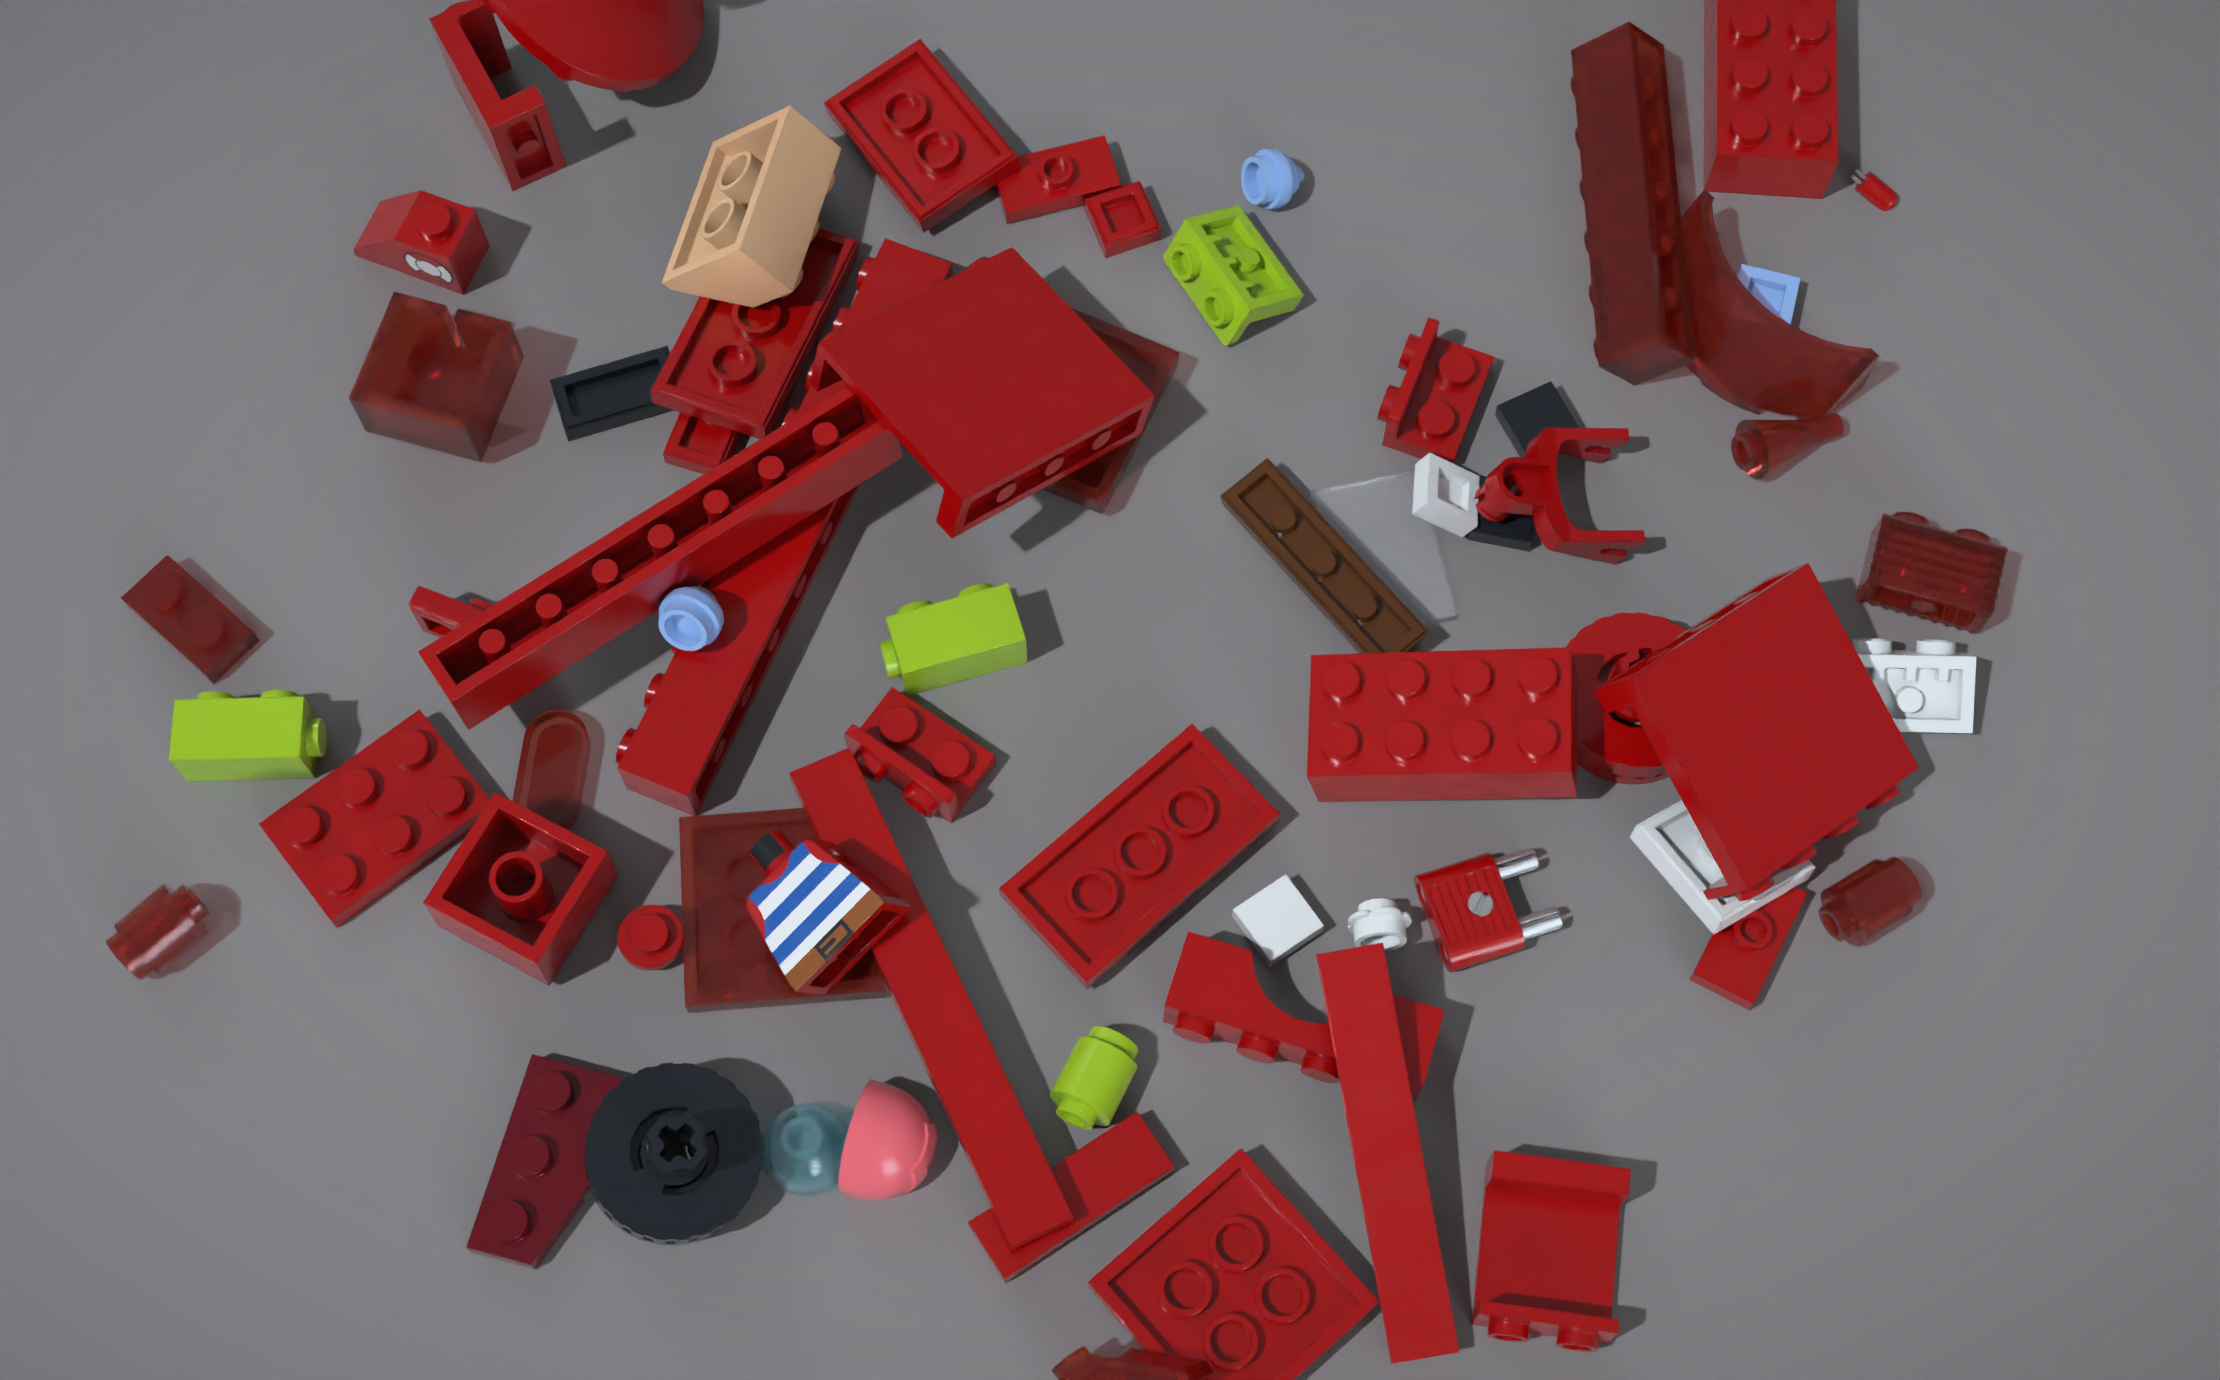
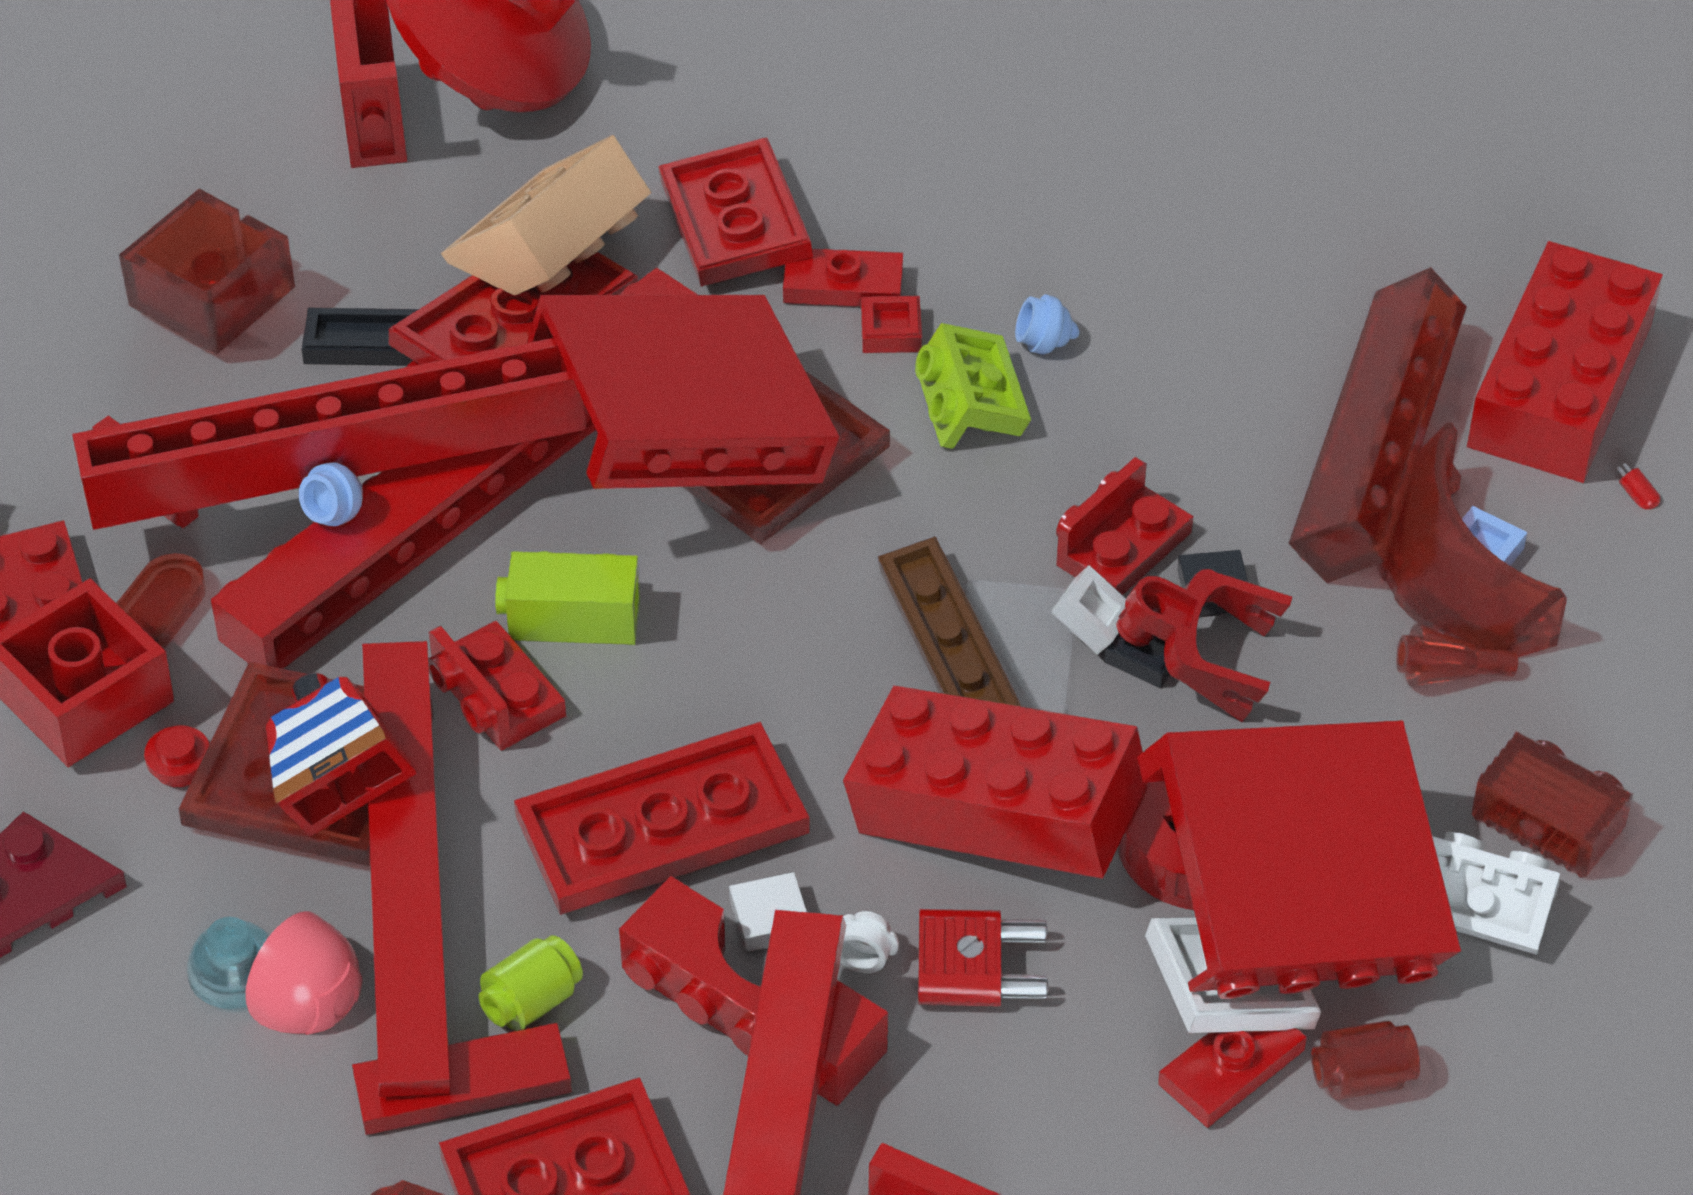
camera: 20 degrees right, 20 degrees down
red slope [353,190,490,295] -> none
black piece [584,1062,764,1245] -> none

